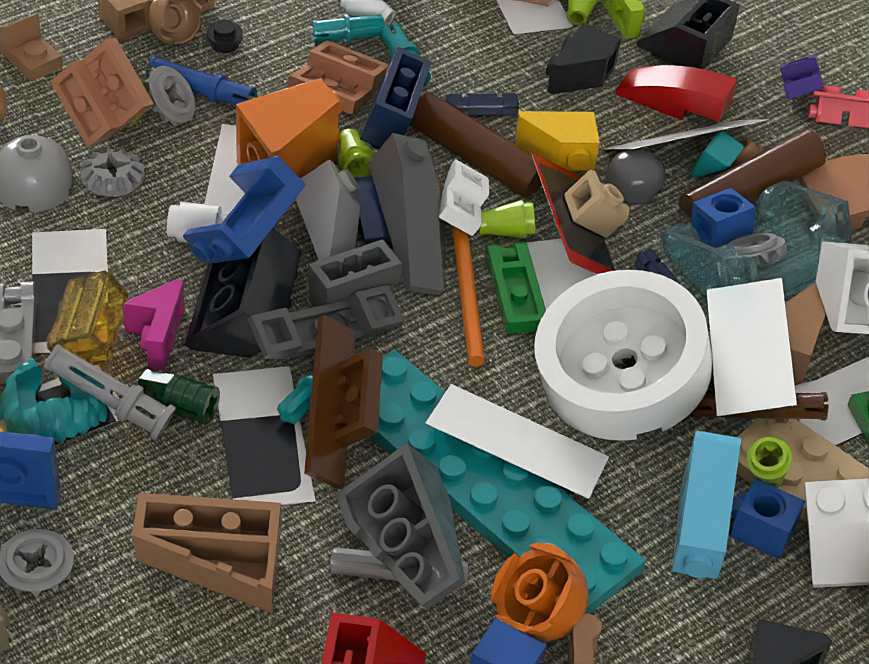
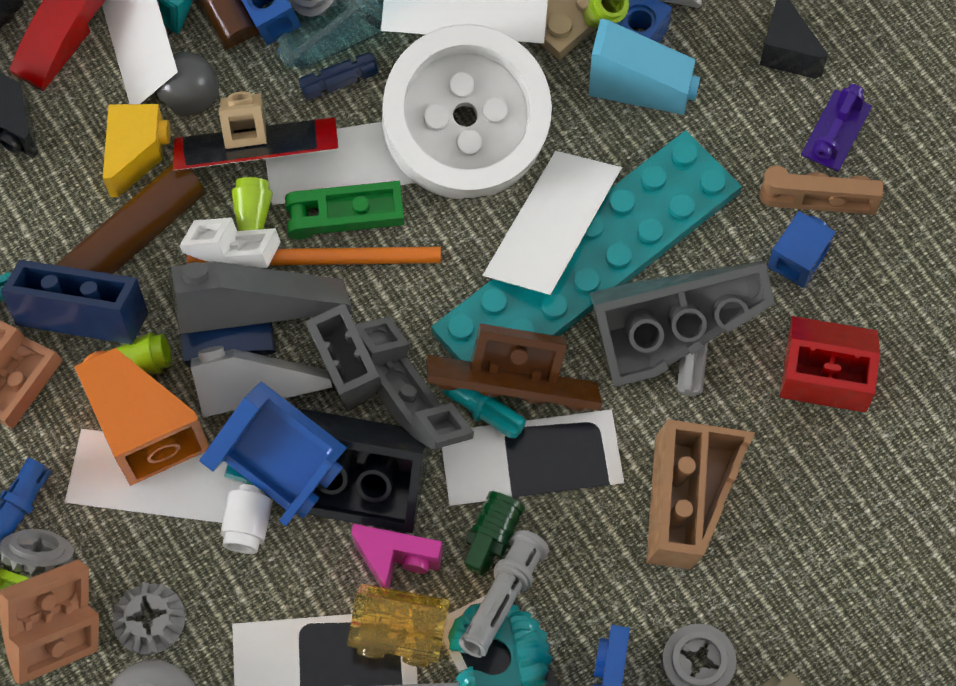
camera: 80 degrees left, 20 degrees up
dark blue axle [446,93,519,116] -> none
orange cylinder [491,543,589,642] -> none

